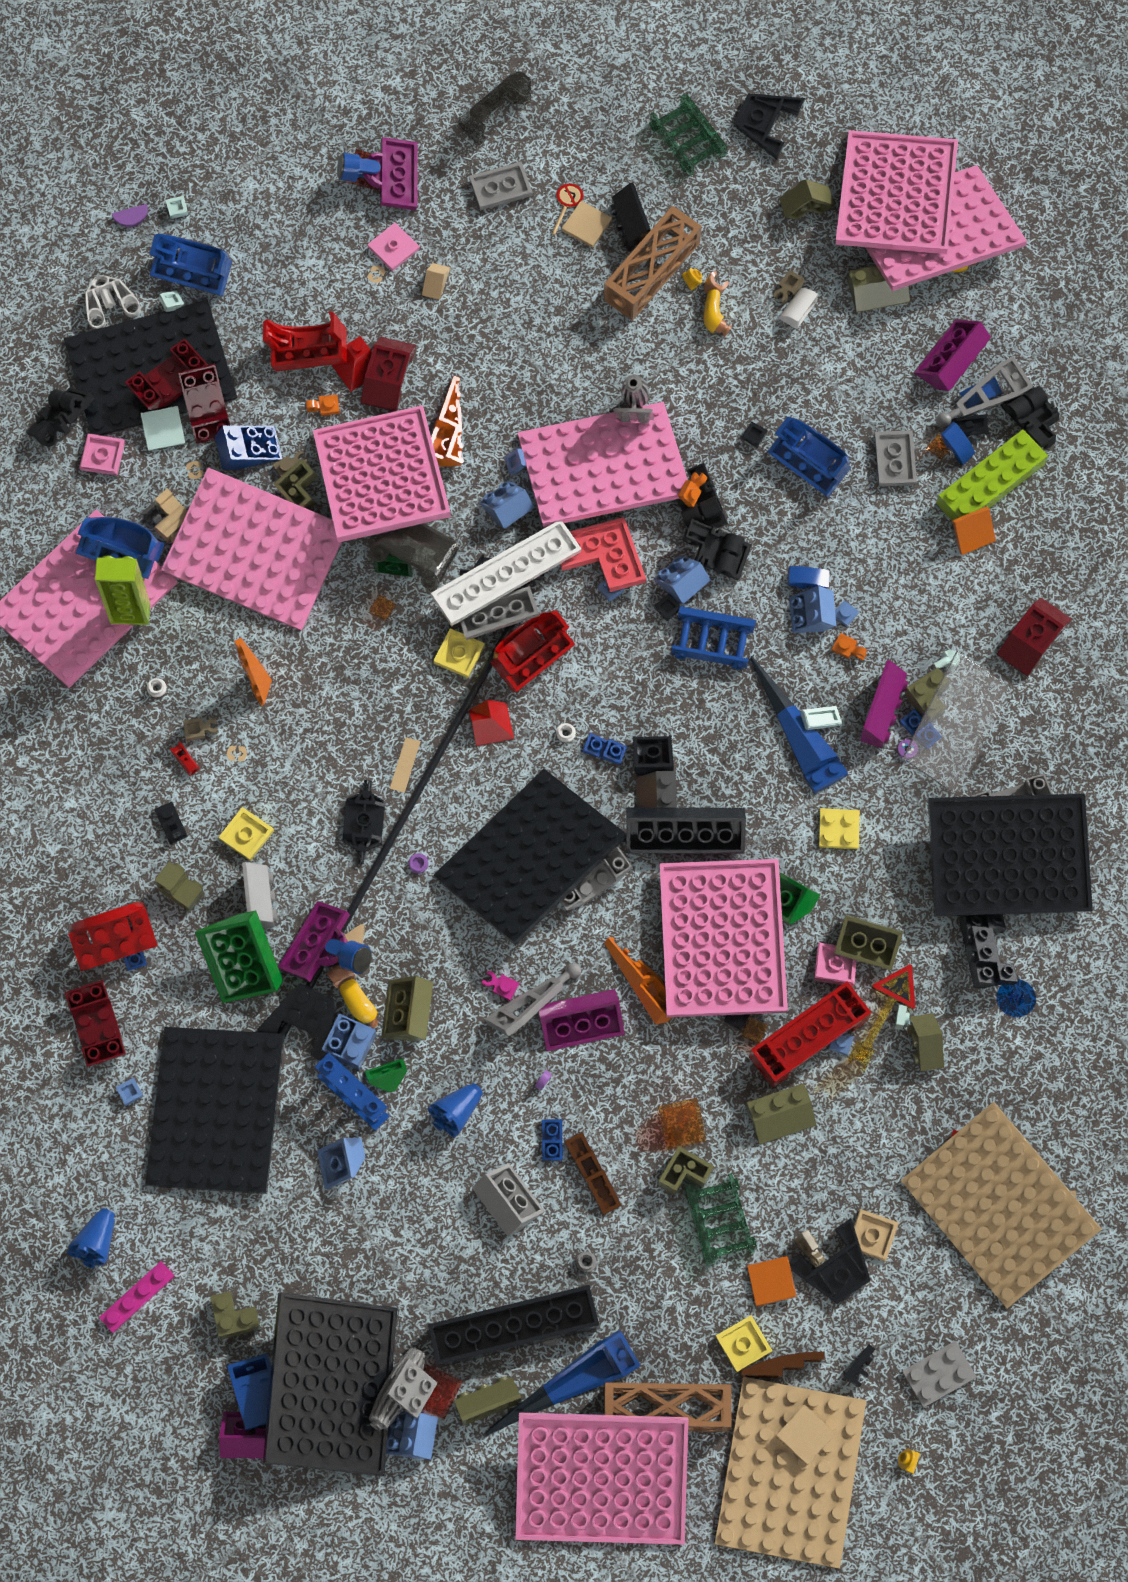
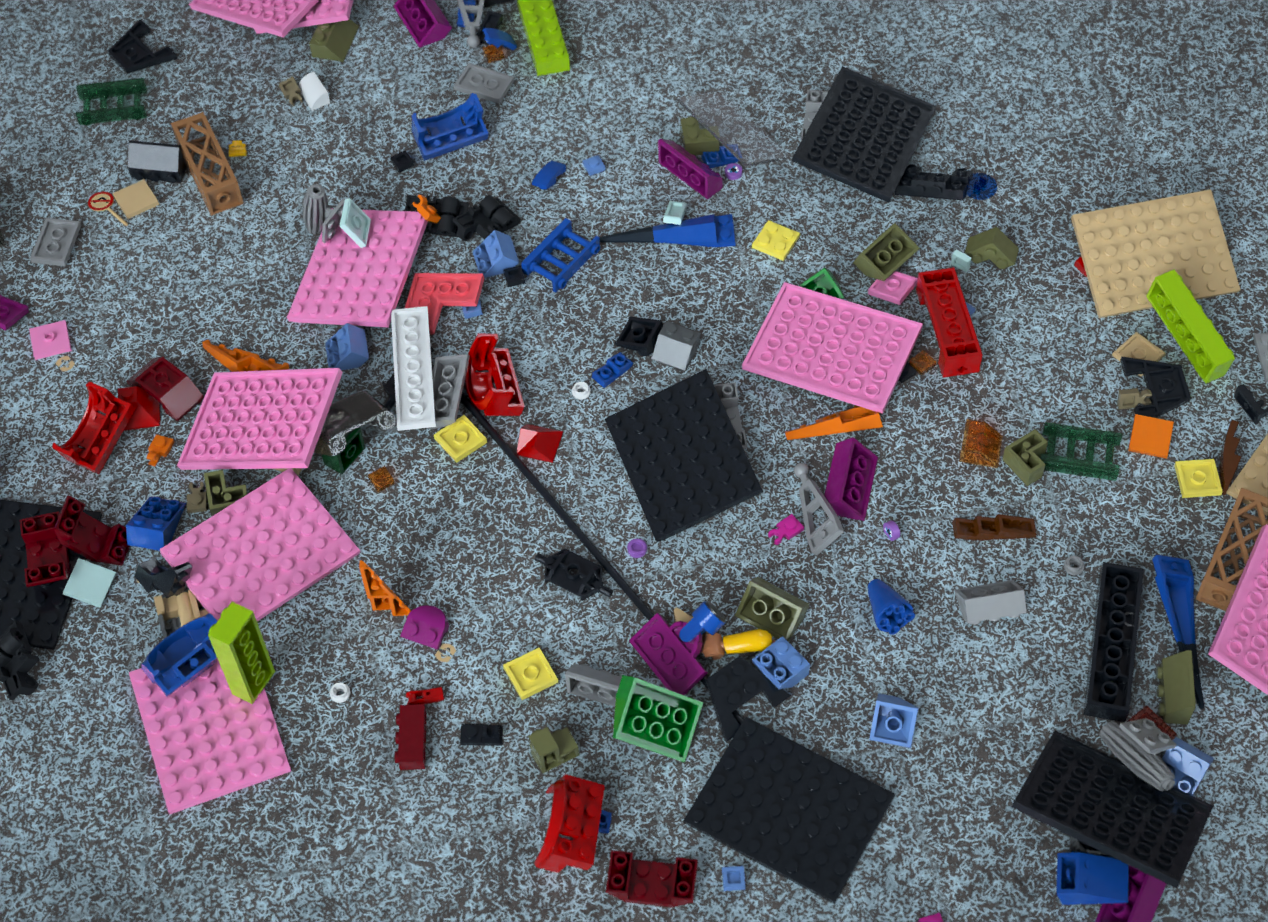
camera: 60 degrees left, 15 degrees down
bright pink plate [79,434,125,476] -> none
dark tan plate [183,718,219,741] -> none
olive brick [210,1291,261,1340] -> none
blue fence [315,1052,390,1132] -> none
green slope [365,1058,407,1093] -> none
tan piece [390,737,421,793] -> none
tan slope [422,263,450,300] -> none
medium blue plate [504,448,527,474] -> none
blue slope [542,1119,563,1161] -> none
black brick [626,807,746,854] -> none
piece [703,271,732,337] -> none
olive slope [746,1083,816,1145] -> none
olive brick [779,179,835,220] -> none
medium blue slope [789,586,837,633] -> none
orange plate [831,633,867,660] -> none
clear yellow piece [847,964,915,1071] -> none
light aqua plate [933,650,959,669] -> none
orange tile [952,506,996,555] -> none
dark red slope [997,598,1072,677] -> none
none -> black arch [135,557,193,598]
none -> light aqua tile [340,198,371,248]
none -> dark red brick [395,704,427,770]
none -> magenta slope [400,605,449,650]
none -> lime brick [1146,269,1235,384]

